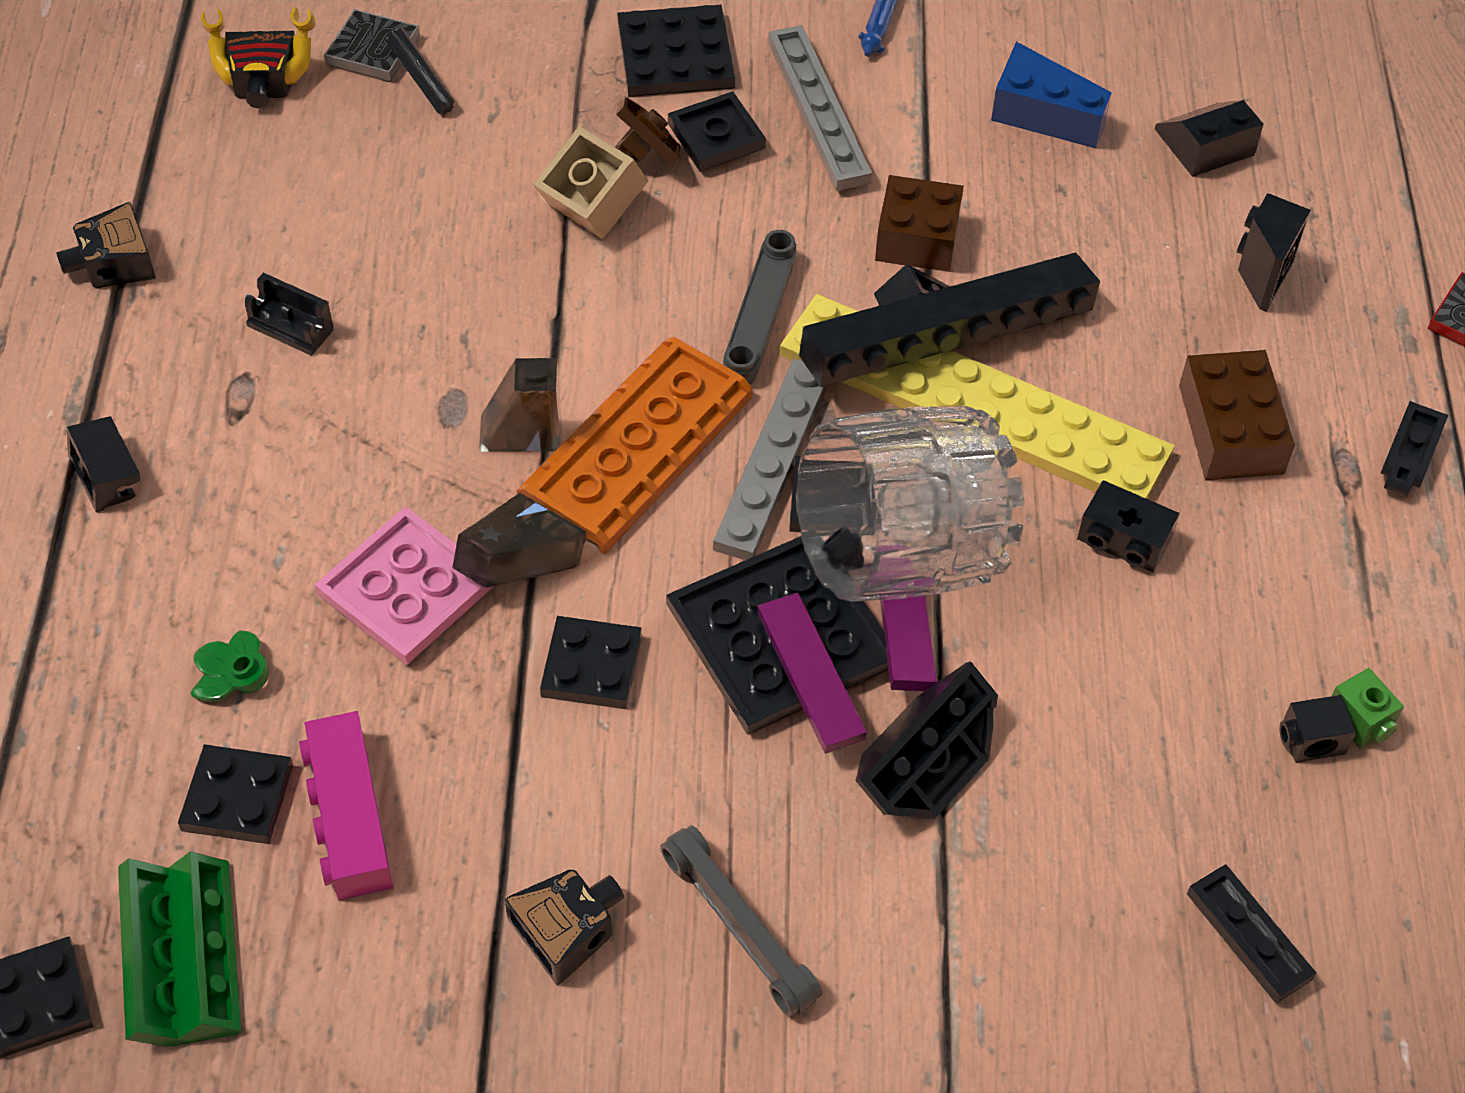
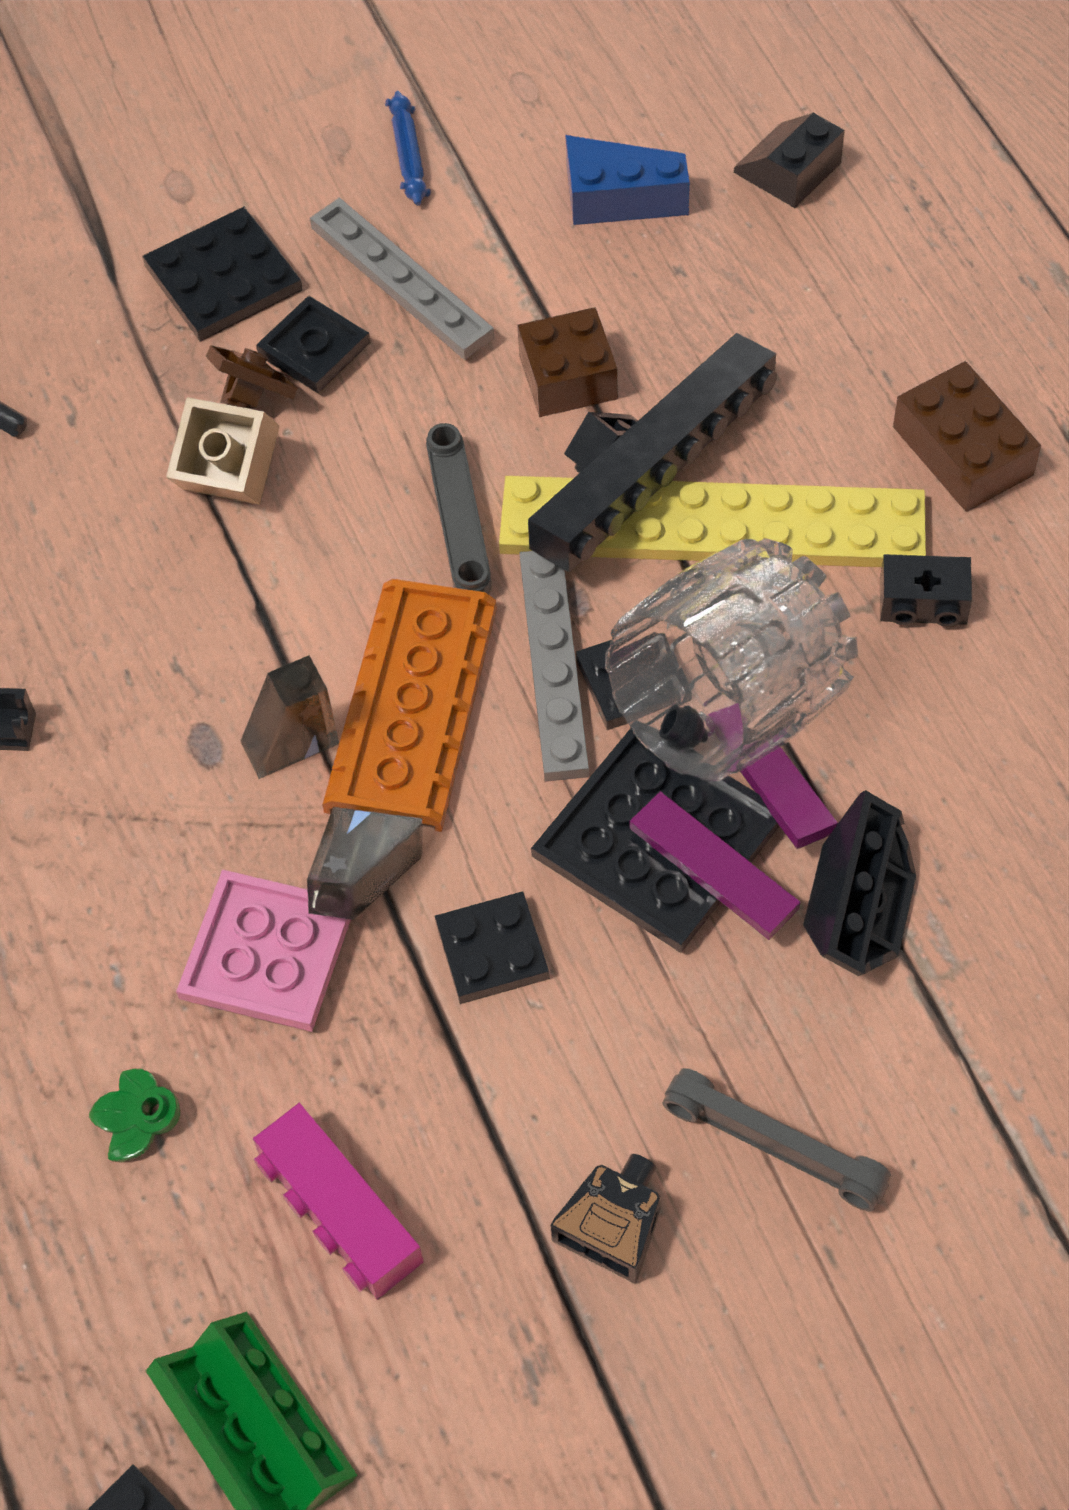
camera: 20 degrees left, 5 degrees up
black plate [178,744,293,844] -> none
black slope [1237,193,1311,312] -> none

